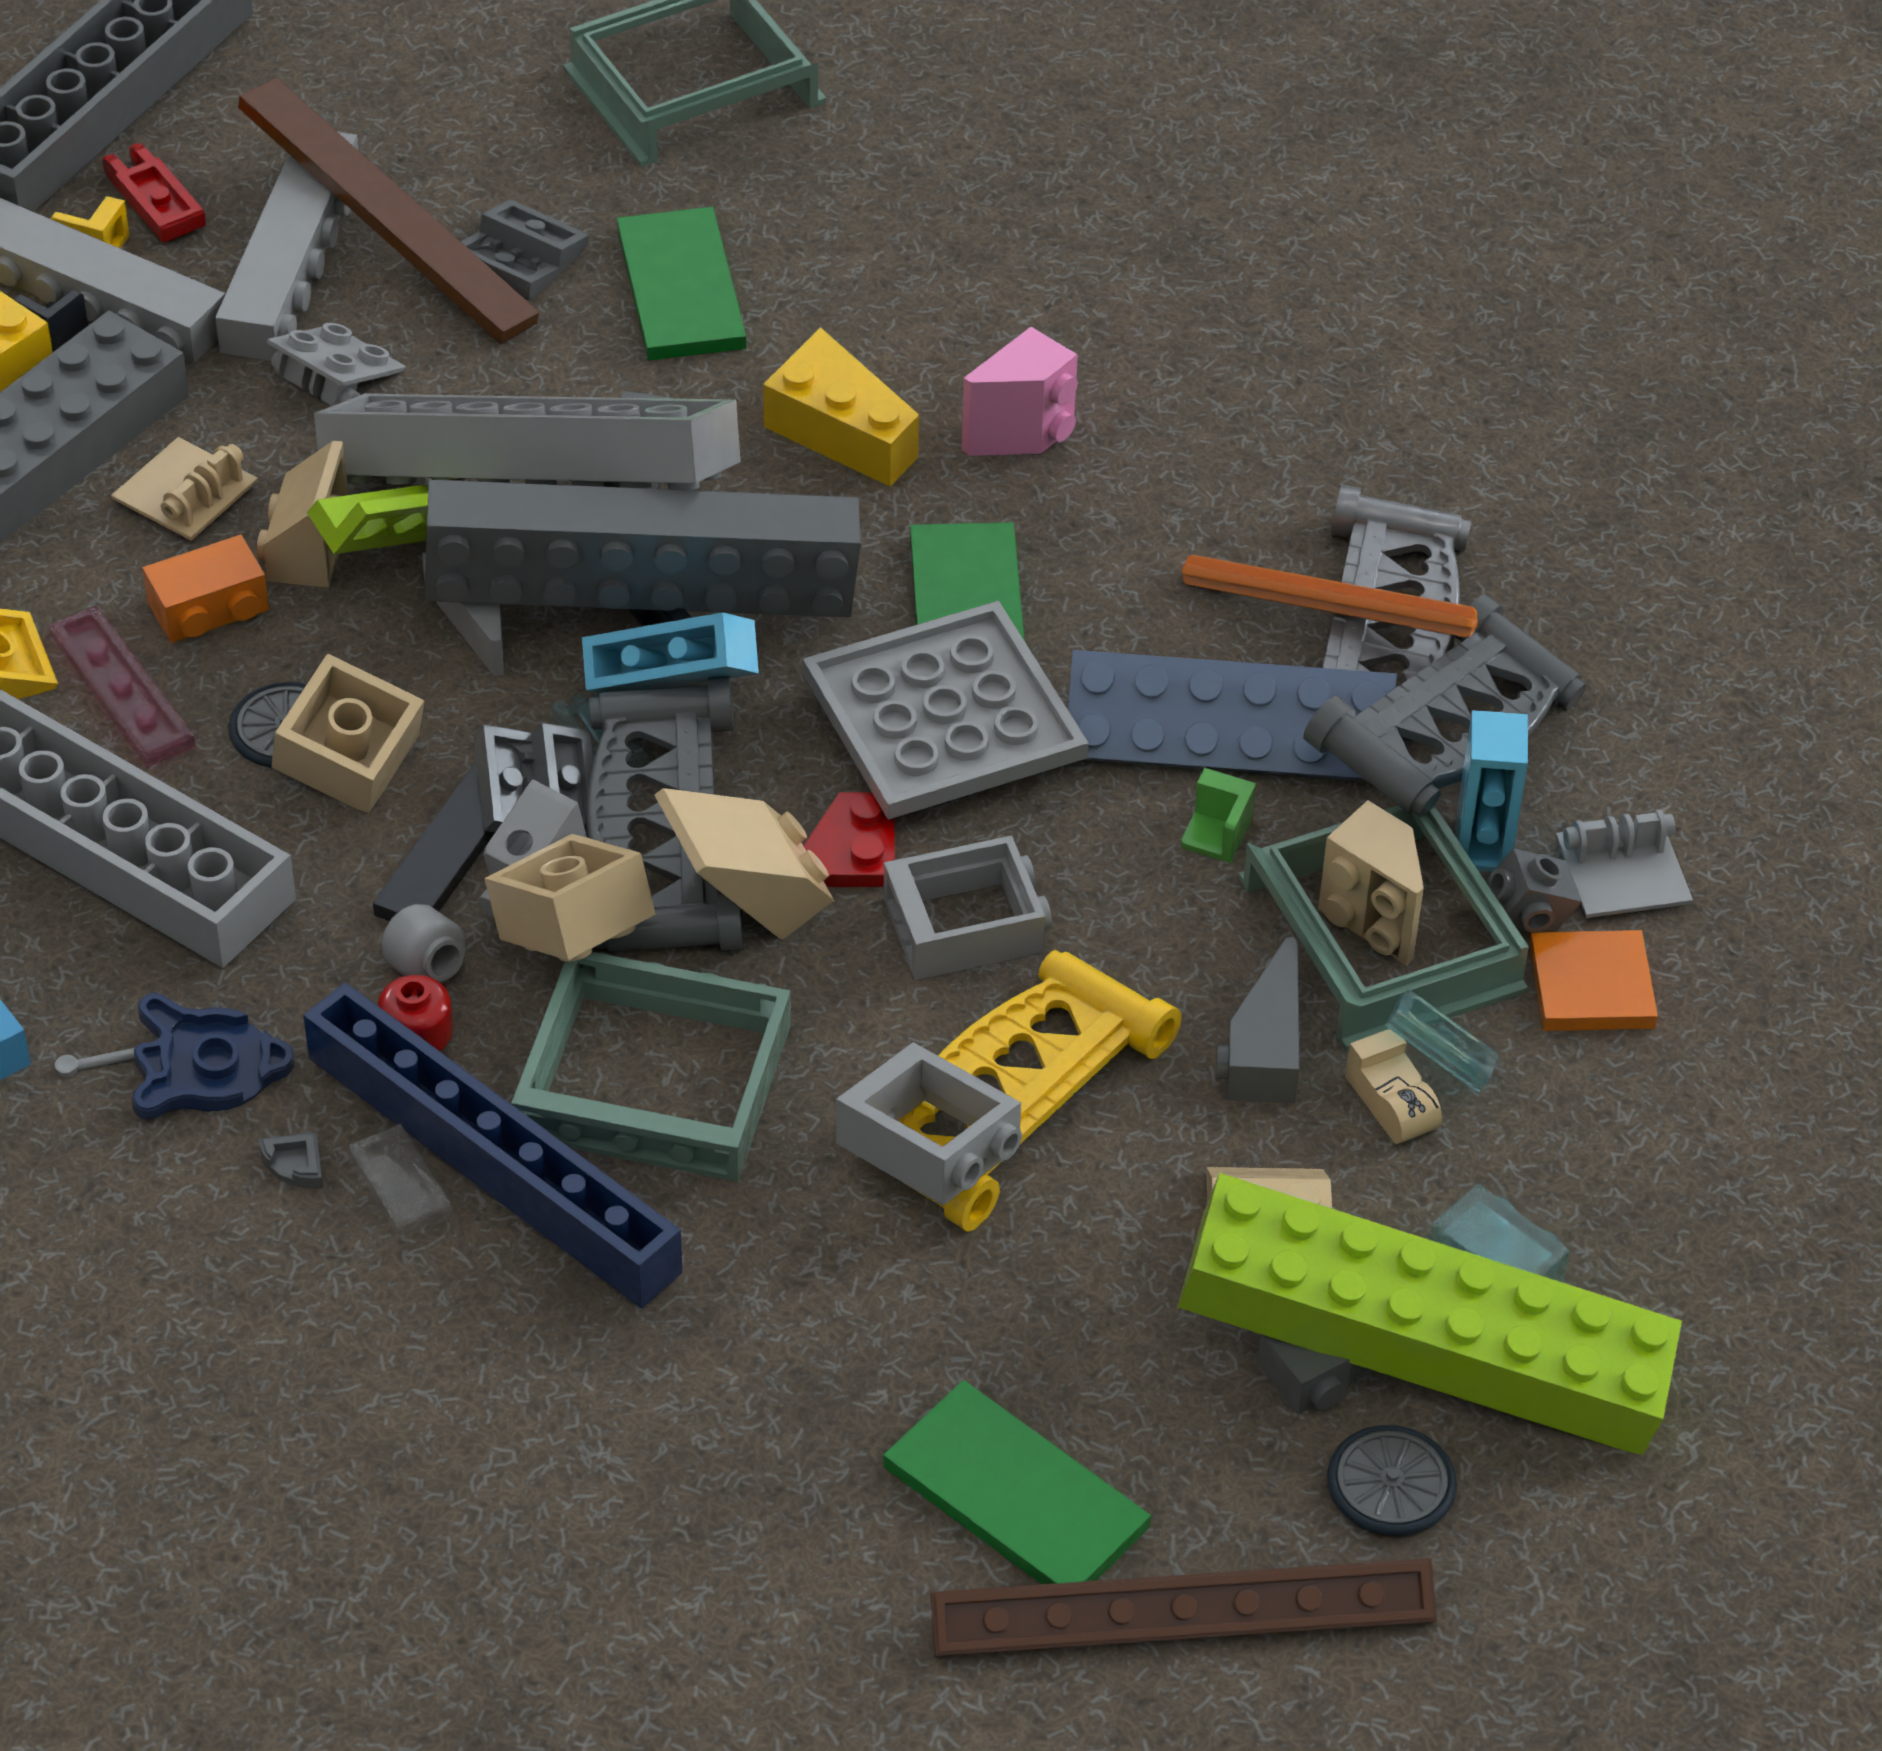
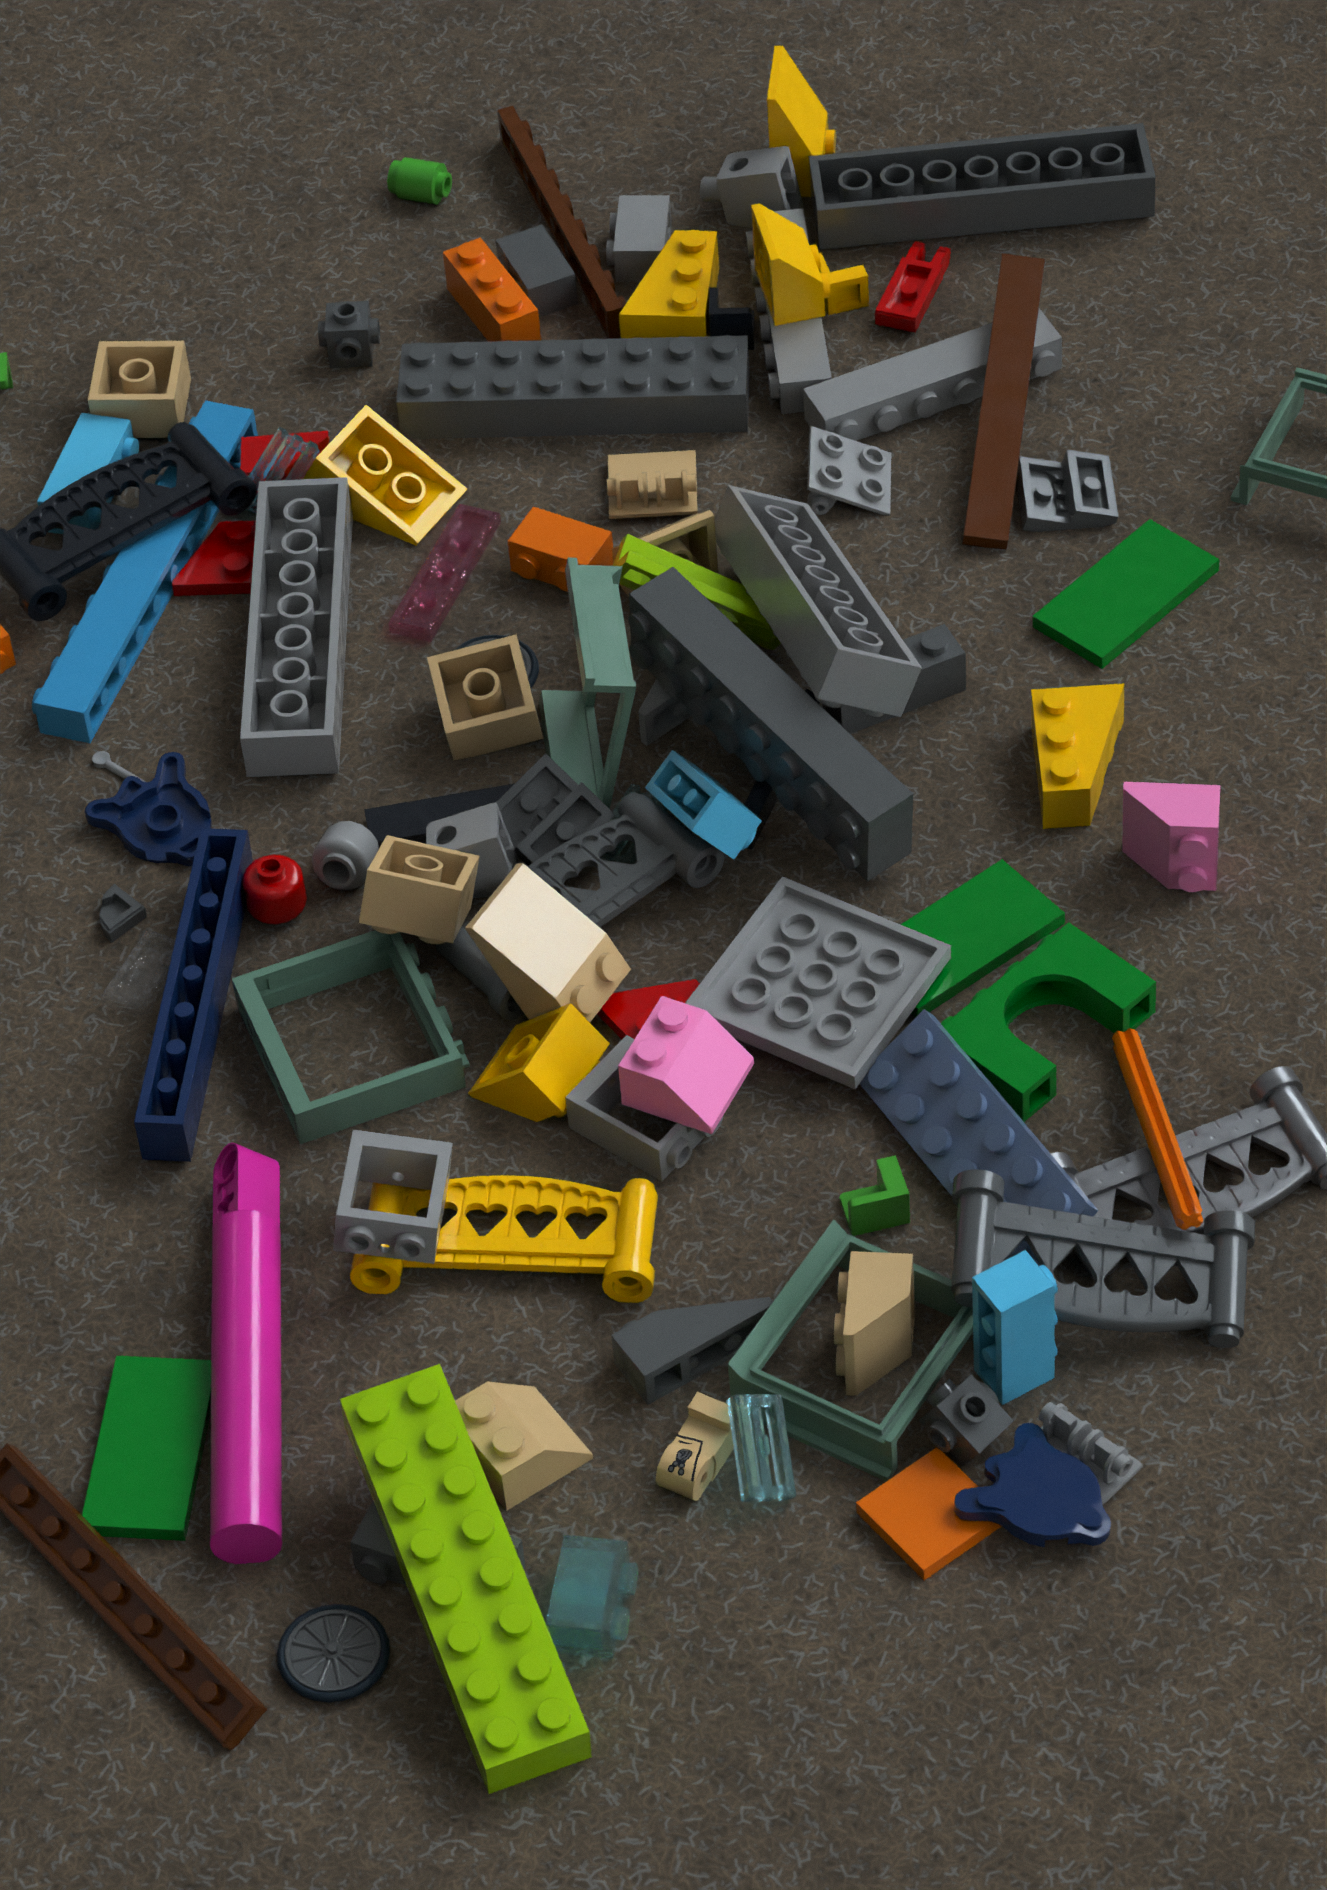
camera: 60 degrees right, 0 degrees up
none -> dark pink piece [210,1142,282,1564]
none -> yellow slope [468,1003,610,1122]
none -> sand green piece [539,557,636,809]
none -> bright pink slope [618,996,754,1134]
none -> yellow slope [751,203,831,326]
none -> green arch [941,922,1156,1122]
none -> dark blue tile [954,1423,1111,1547]

